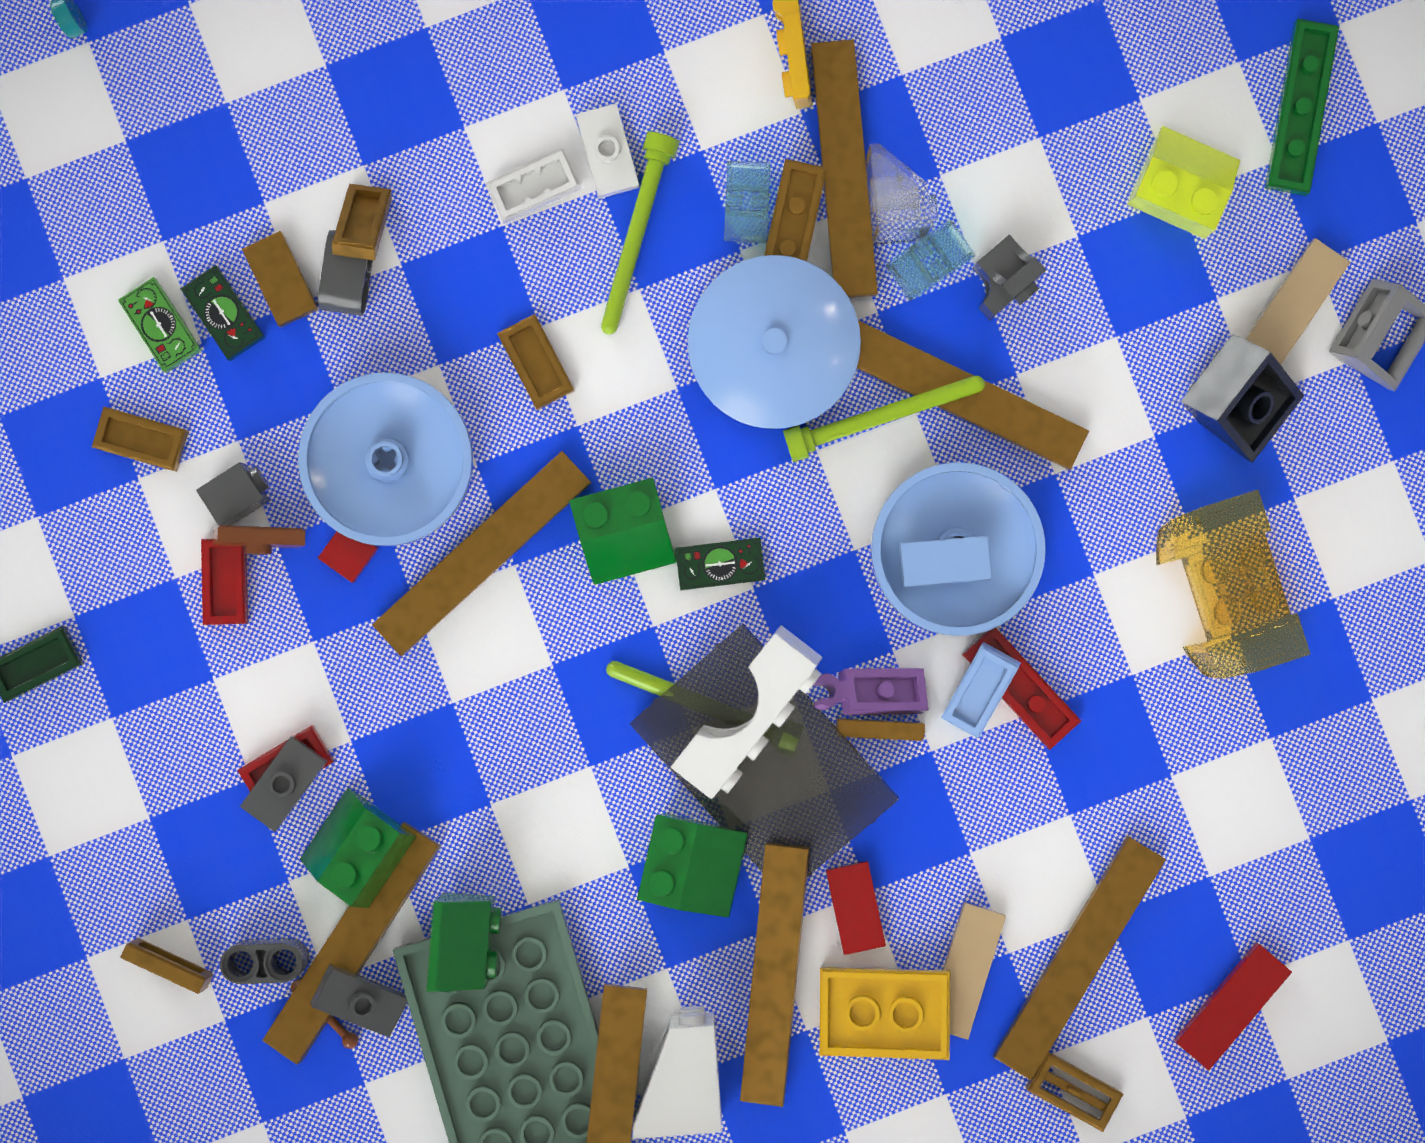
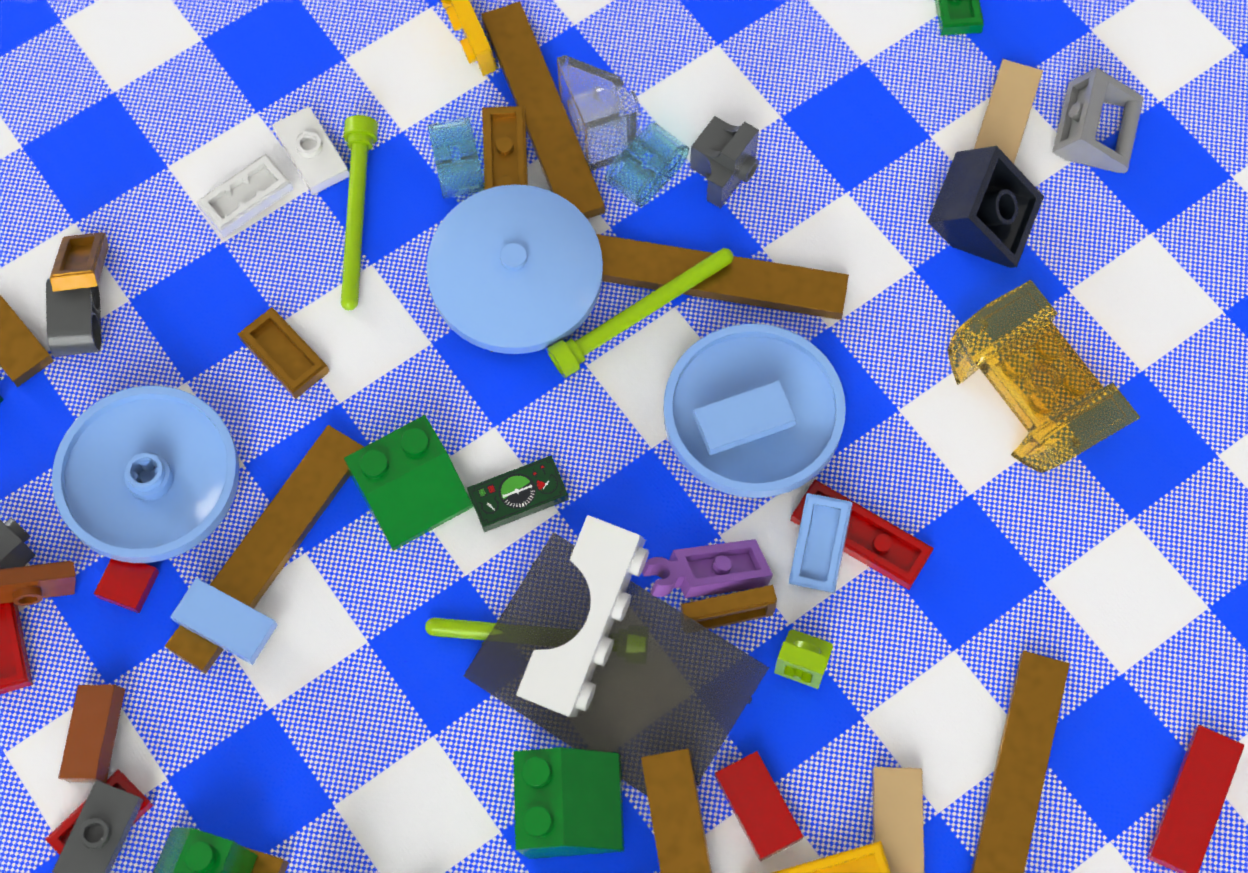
camera: 15 degrees left, 20 degrees down
neon yellow slope [1127,126,1240,239] -> none
none -> dark orange tile [58,684,125,783]
none -> light blue tile [170,578,278,665]
none -> lime bracket [774,629,833,689]

